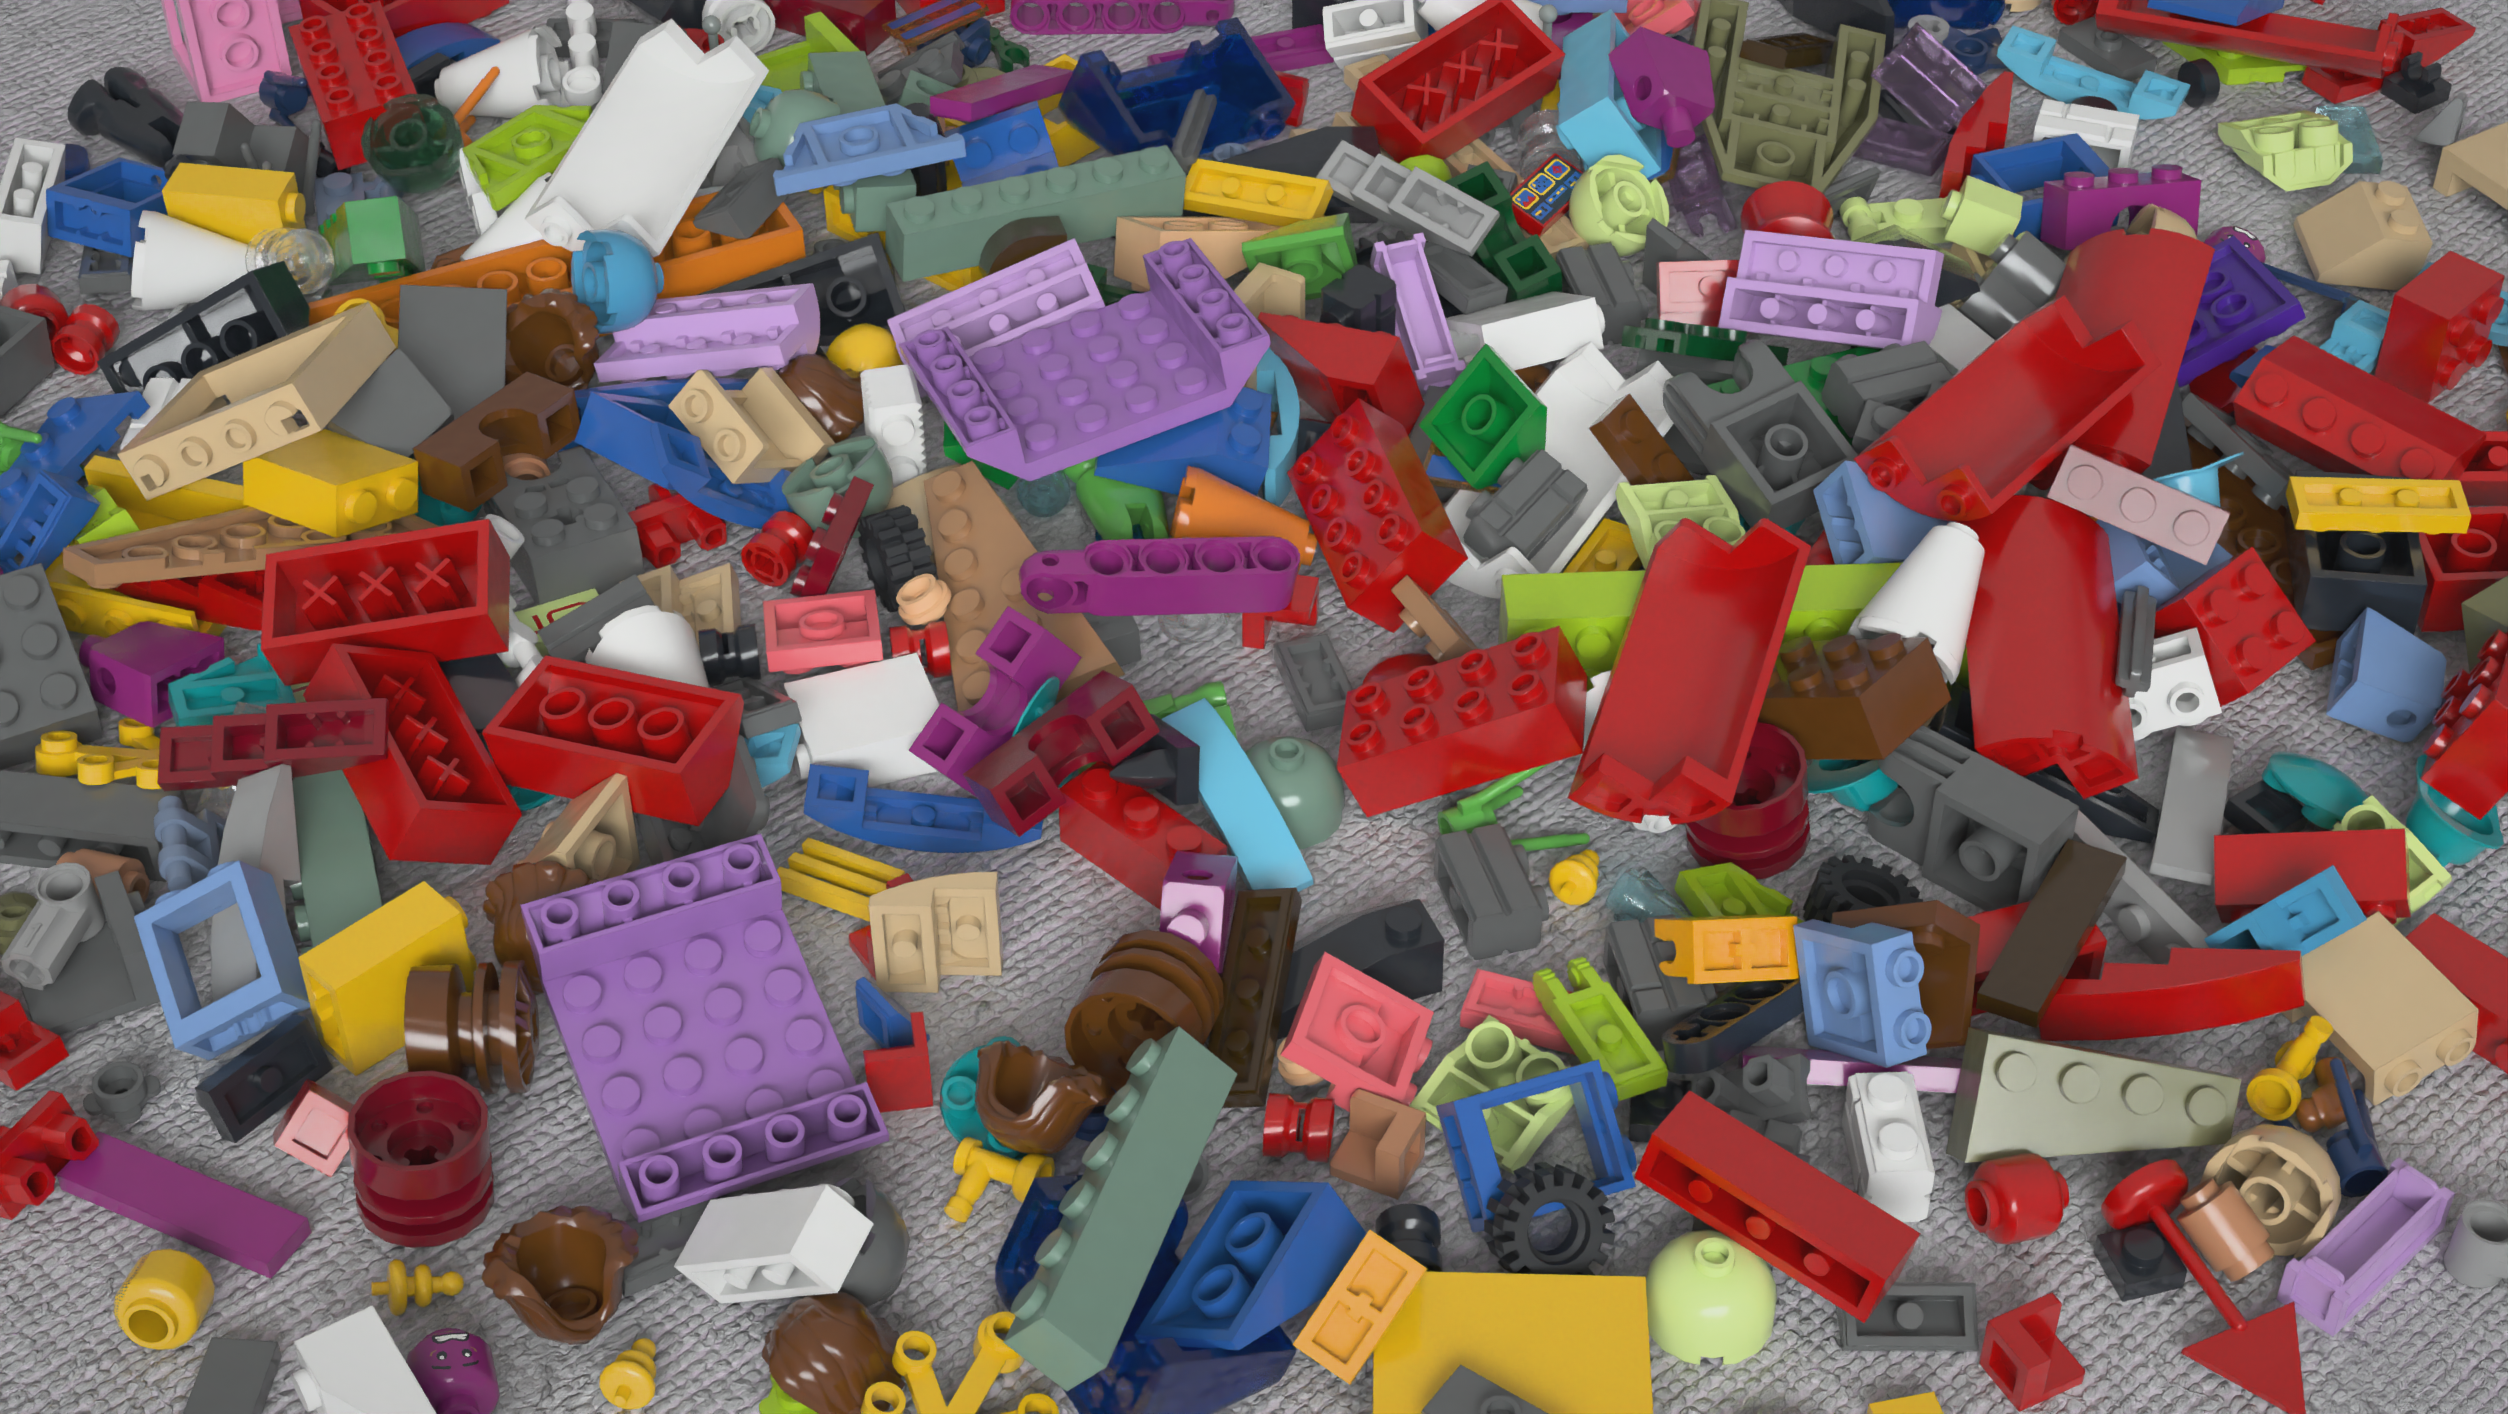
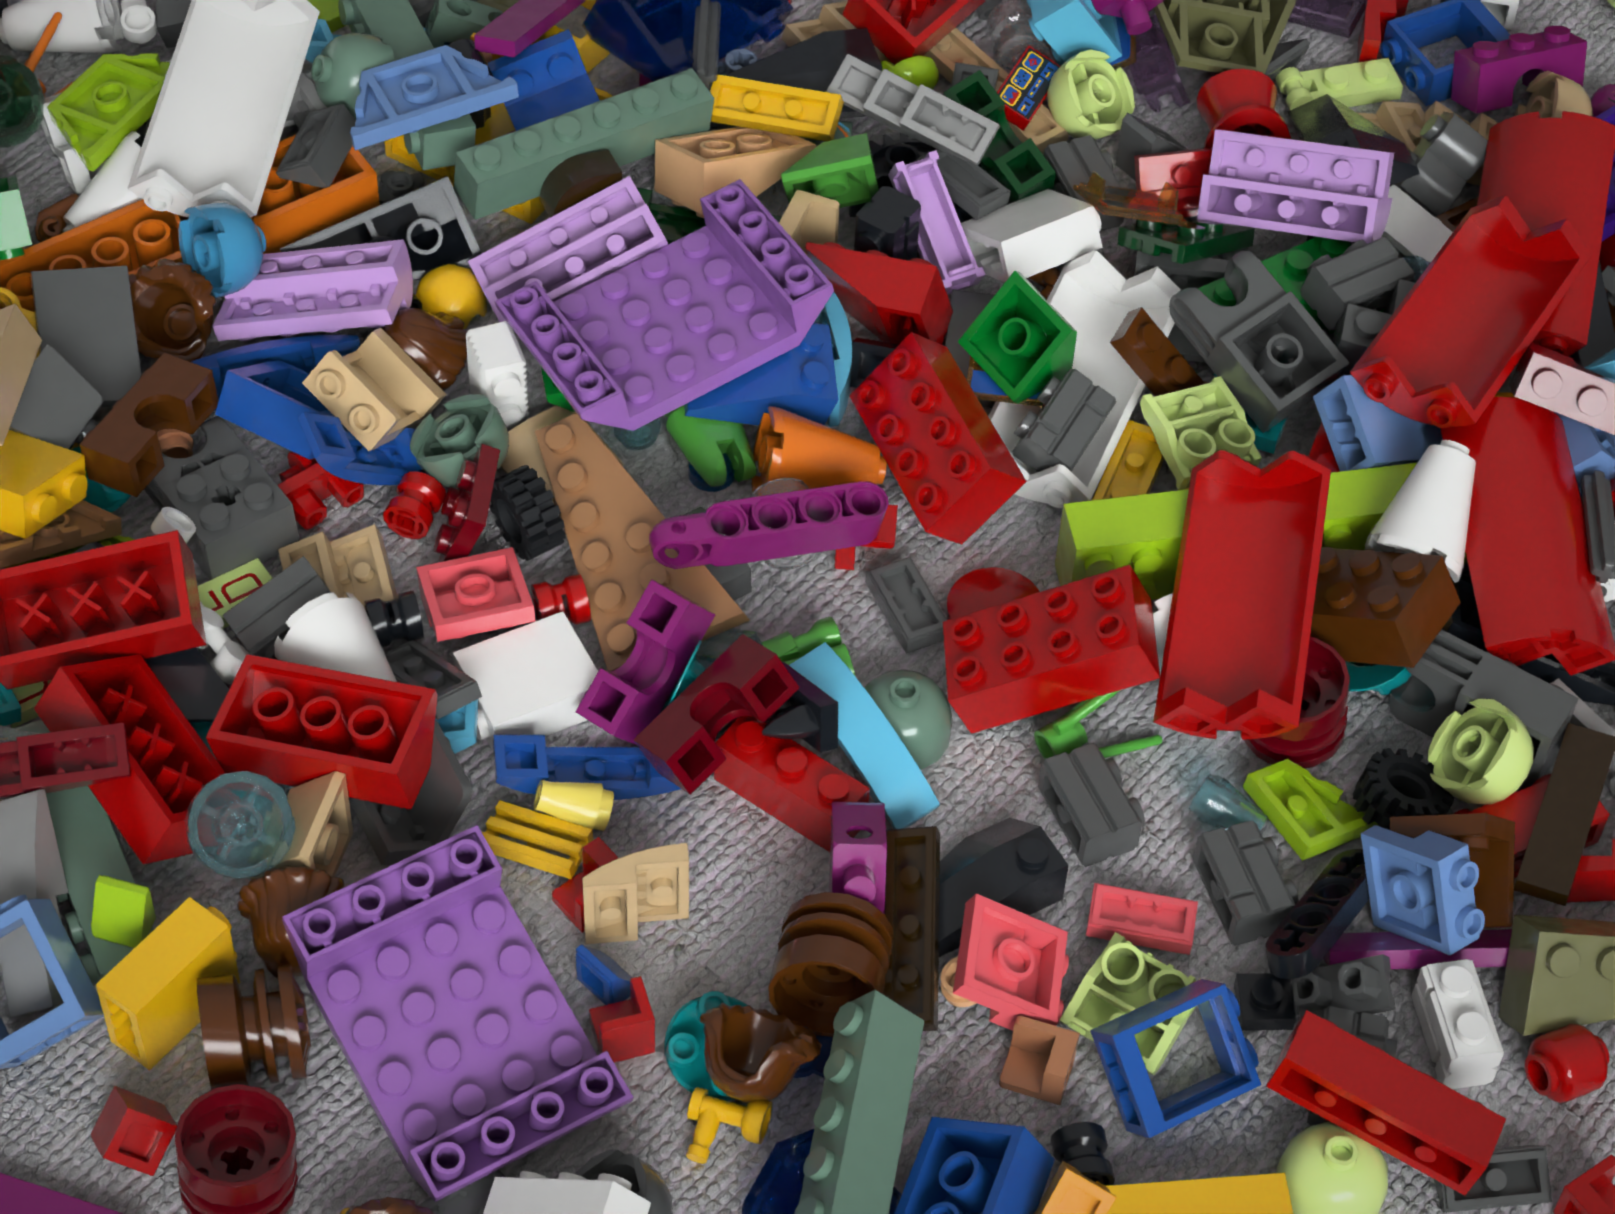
camera: 10 degrees left, 10 degrees up
black tile [195,1014,333,1143] -> none
light nougat plate [896,574,951,625] -> none
red wheel [1263,1092,1335,1163] -> none
medium nougat plate [1391,575,1478,663] -> none
black tyre [1484,1162,1615,1275] -> none
lime hinge [1532,956,1668,1102] -> none
yellow hair [1548,849,1600,906] -> none
light orange hinge [1654,915,1799,984] -> none
yellowish green brick [1941,175,2023,256] -> none
none -> lime slope [91,875,156,948]
none -> clear light blue cylinder [184,771,296,879]
none -> light yellow cone [534,780,614,831]
none -> clear orange piece [1073,171,1188,226]
none -> yellowish green cylinder [1427,699,1534,804]

